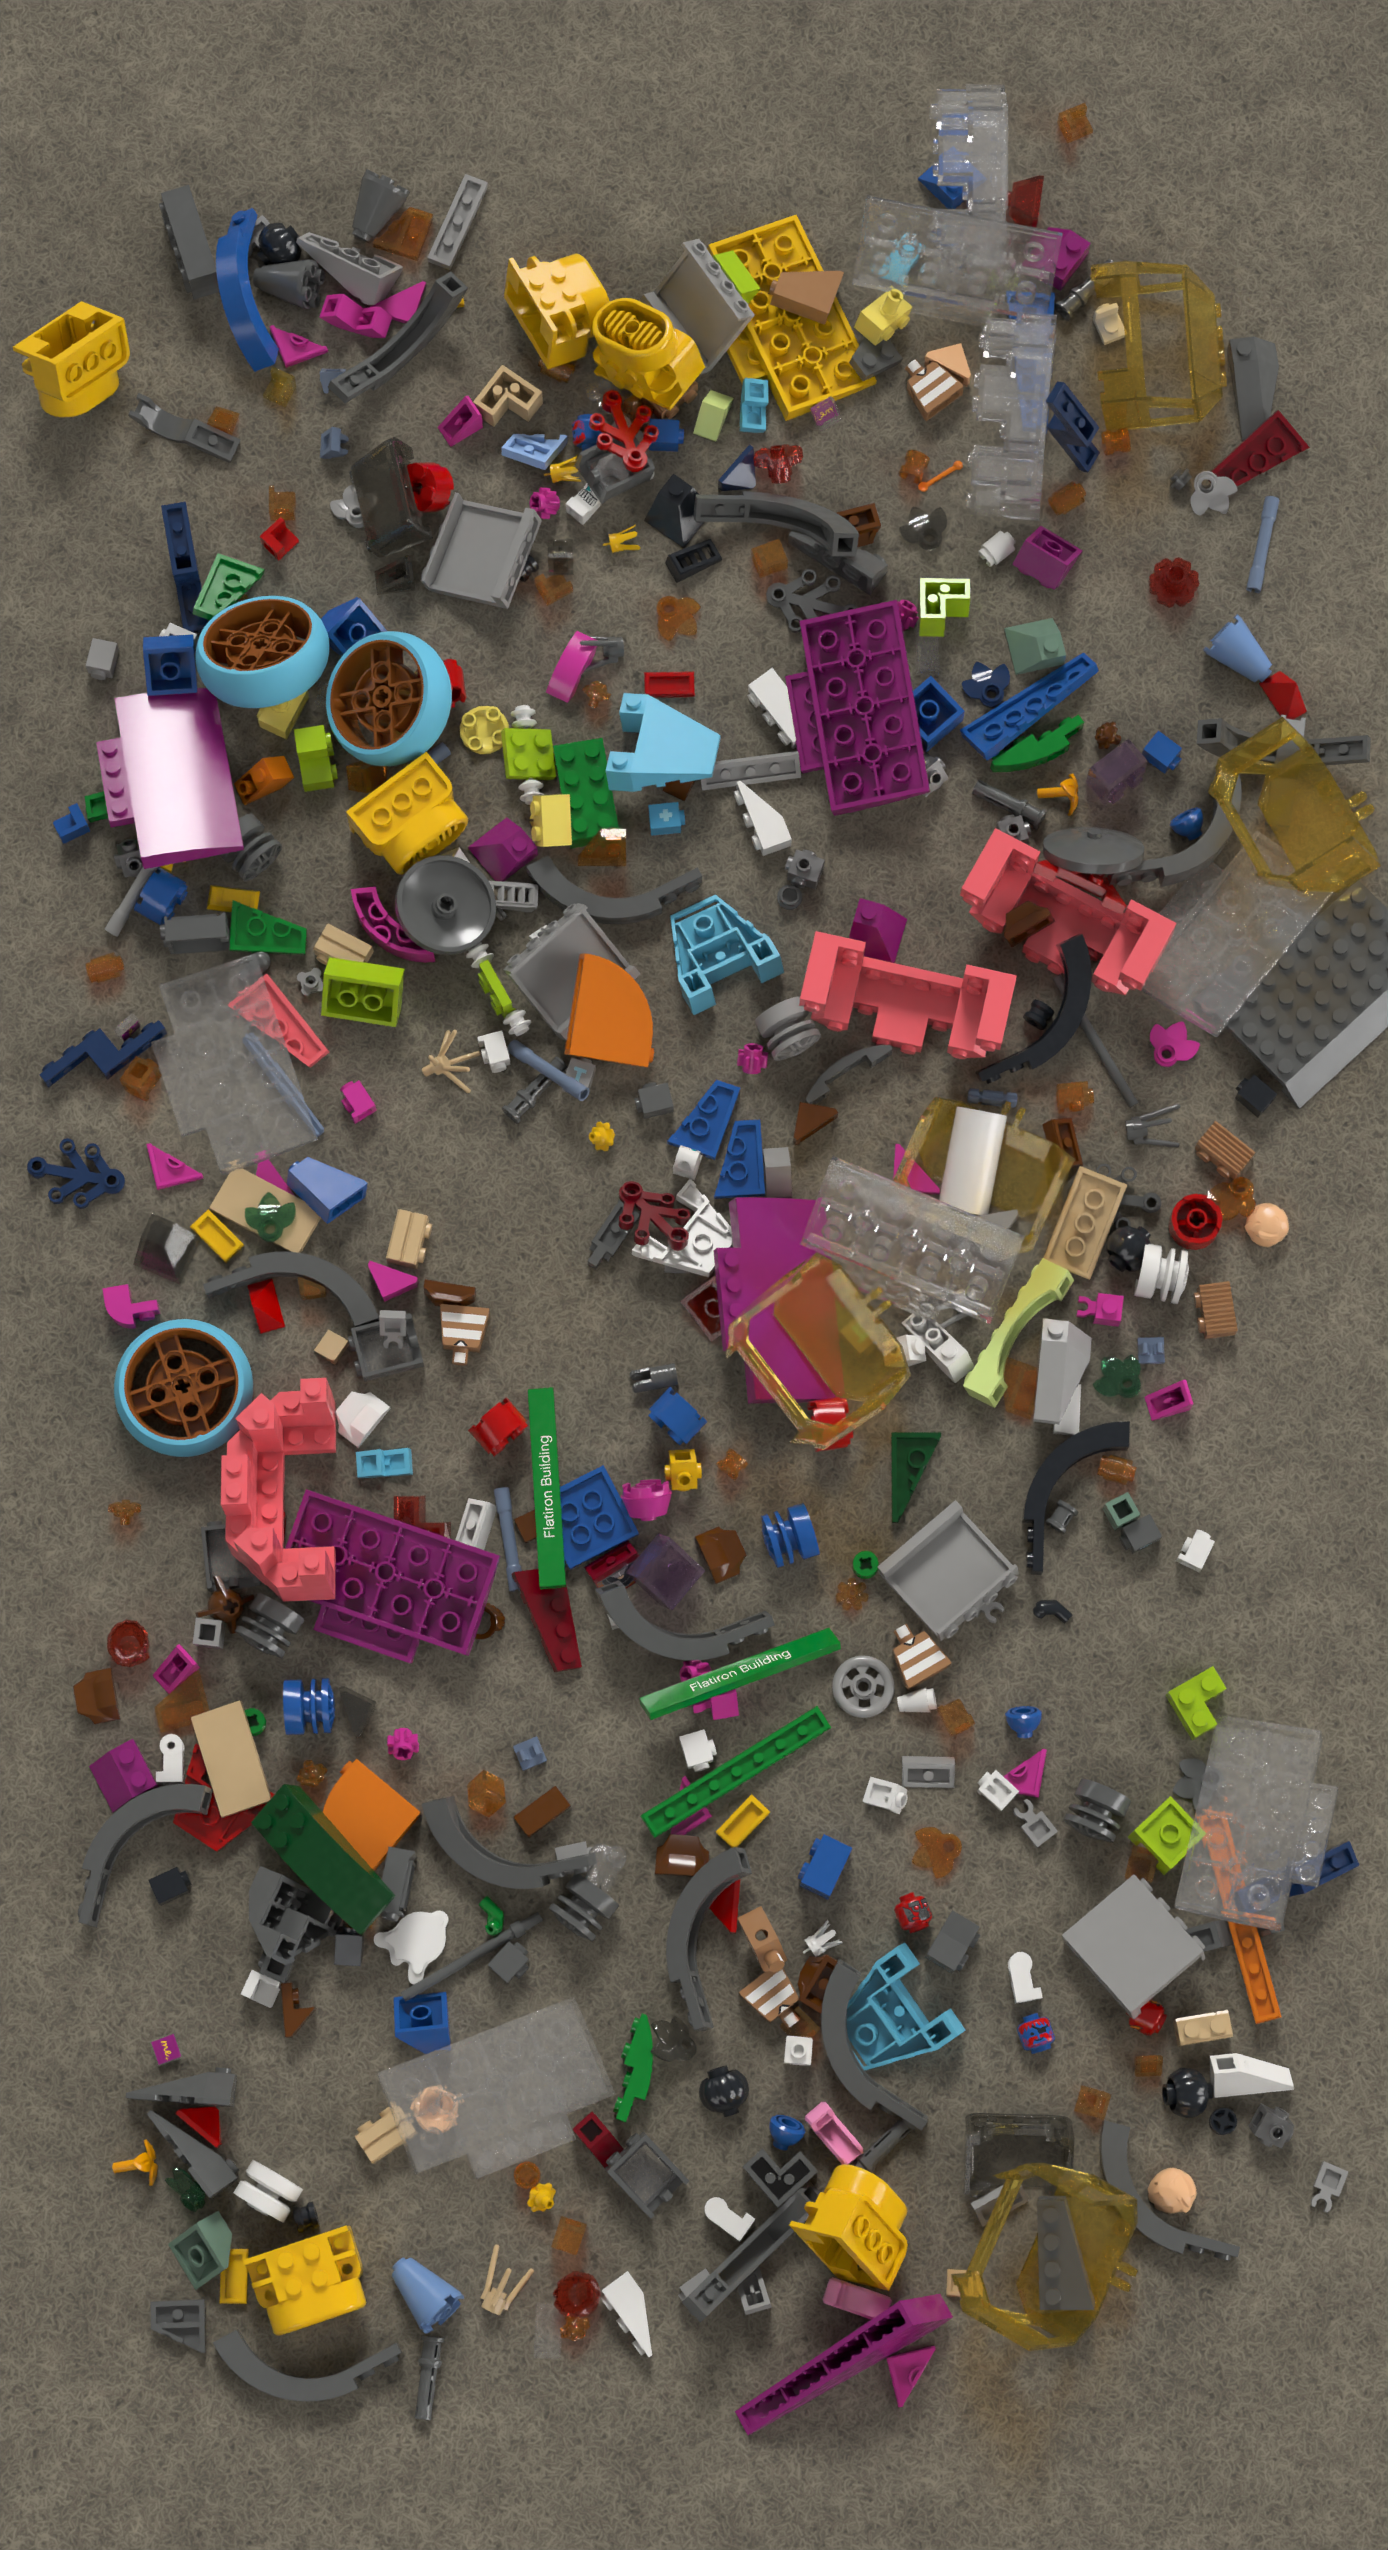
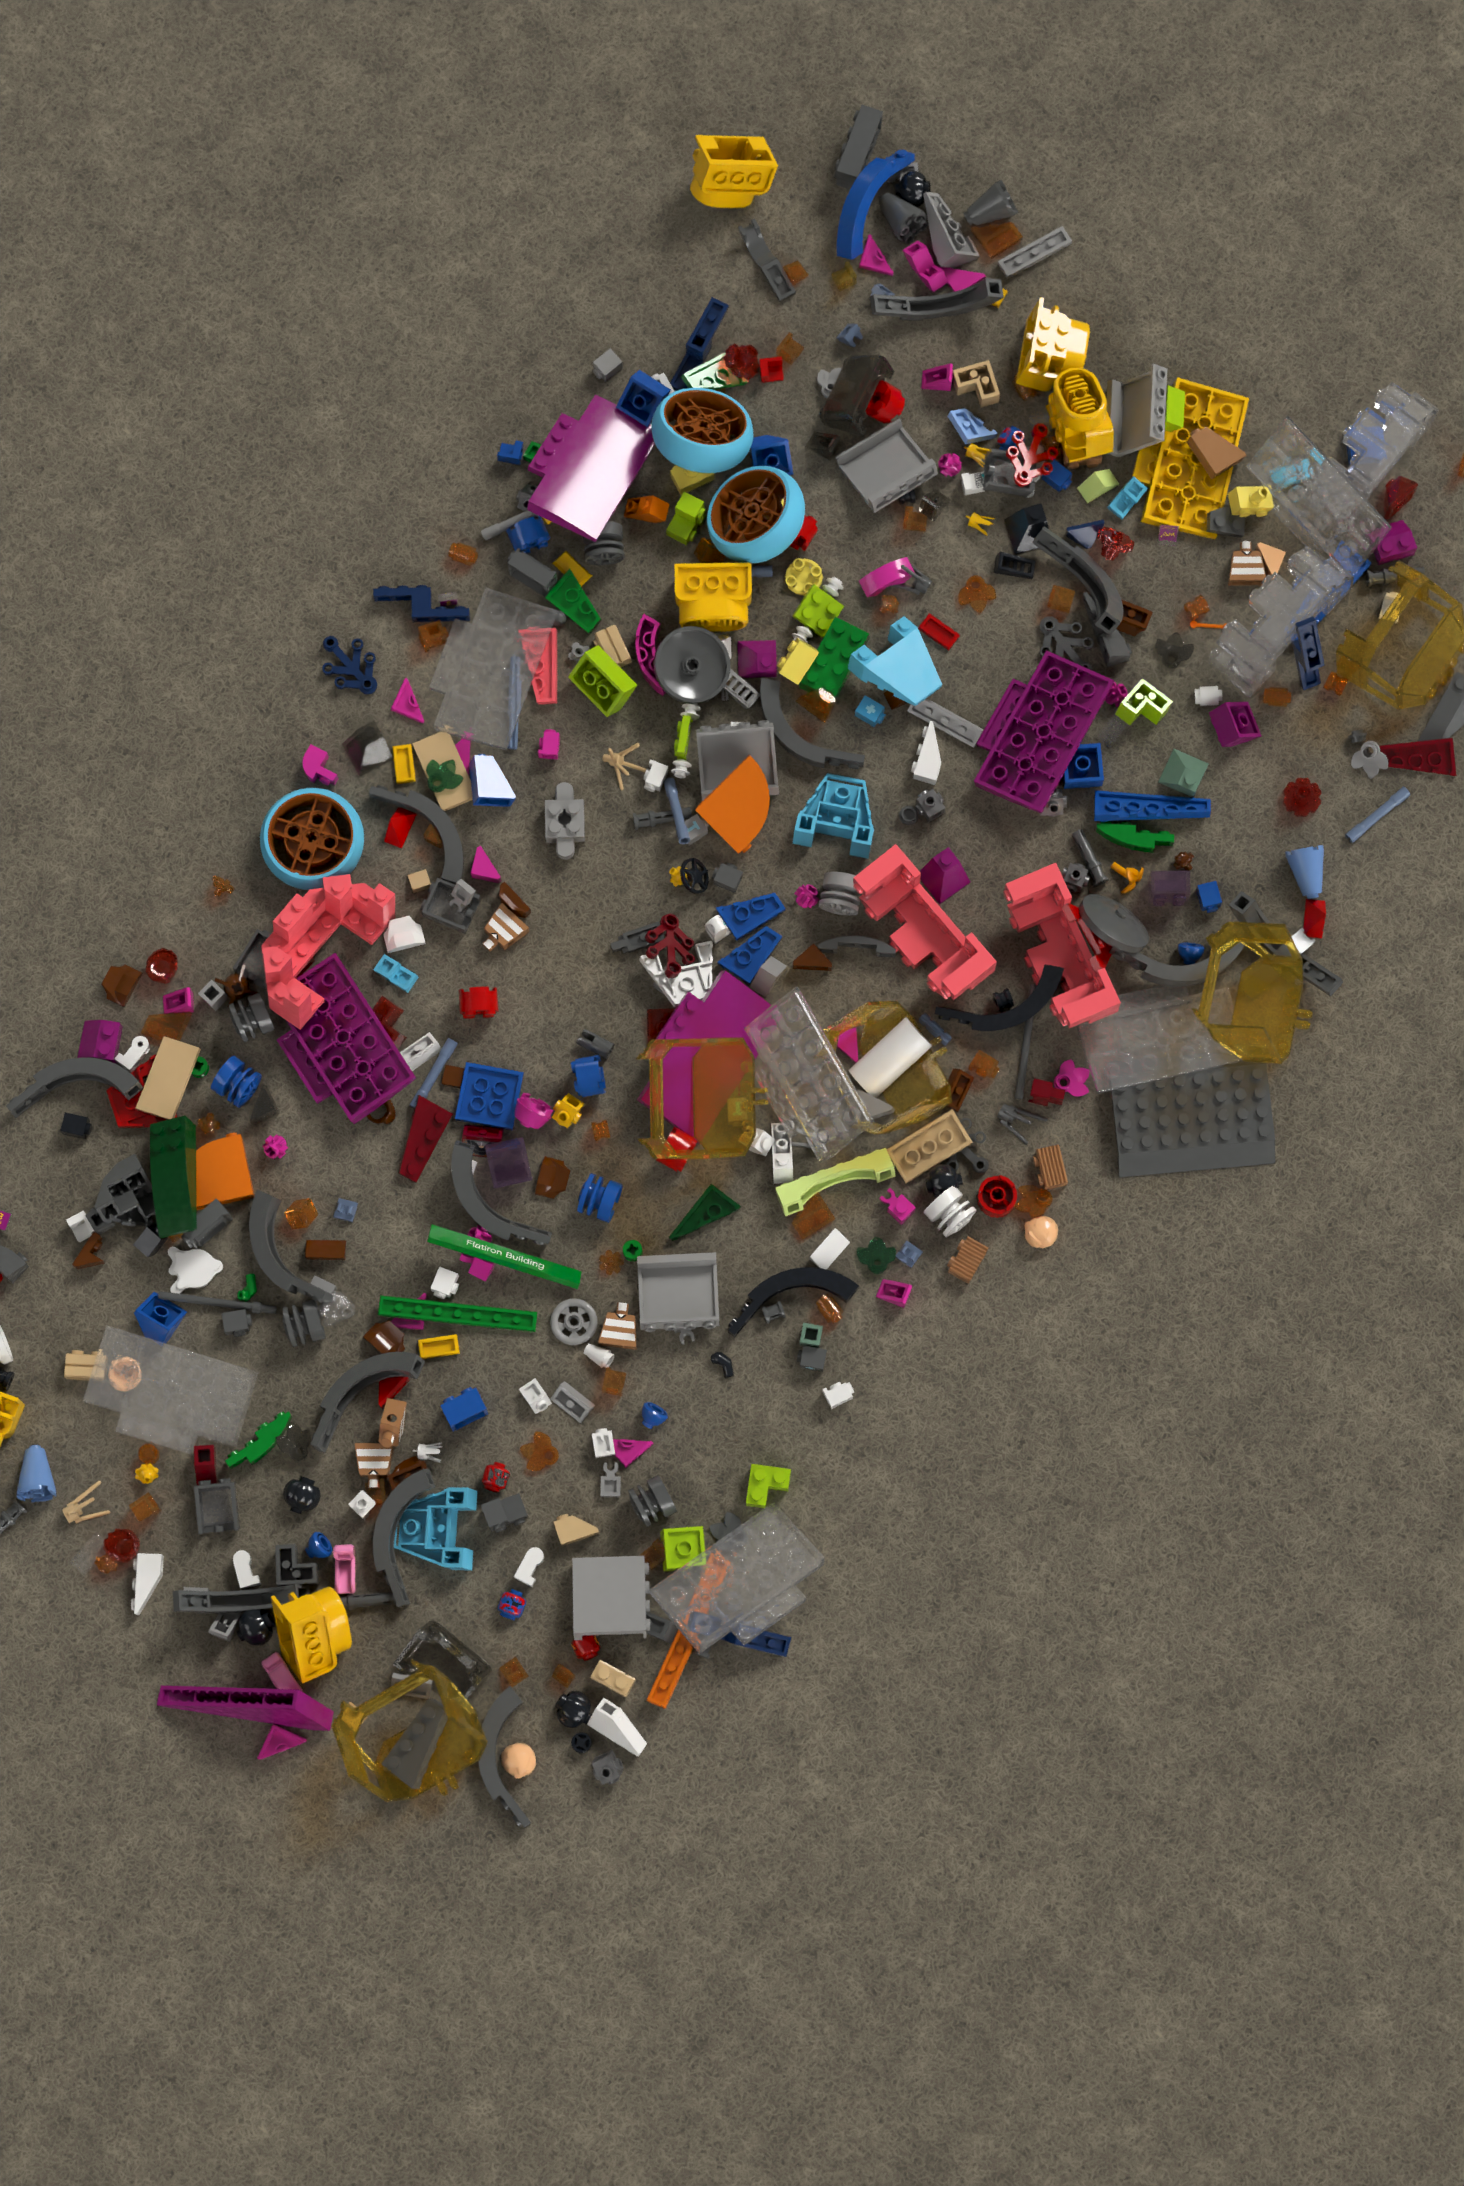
camera: 40 degrees right, 0 degrees up
tan brick [386,1209,432,1269] -> none
green tile [528,1387,566,1589] -> none
white slope [747,668,796,749] -> none
dark blue plate [962,662,1010,707] -> none
reddish brown slope [1004,901,1055,947] -> none
light grey wedge [1033,1318,1092,1425] -> none
black brick [1235,1075,1277,1118] -> none
light grey plate [1310,2161,1348,2213] -> none
none -> black plant [237,1609,275,1646]
none -> light grey brick [545,782,585,860]
none -> tan slope [554,1514,599,1546]
none -> black wheel [680,858,709,894]
none -> clear red plant [723,344,759,380]
none -> dark red piece [1028,1078,1066,1106]

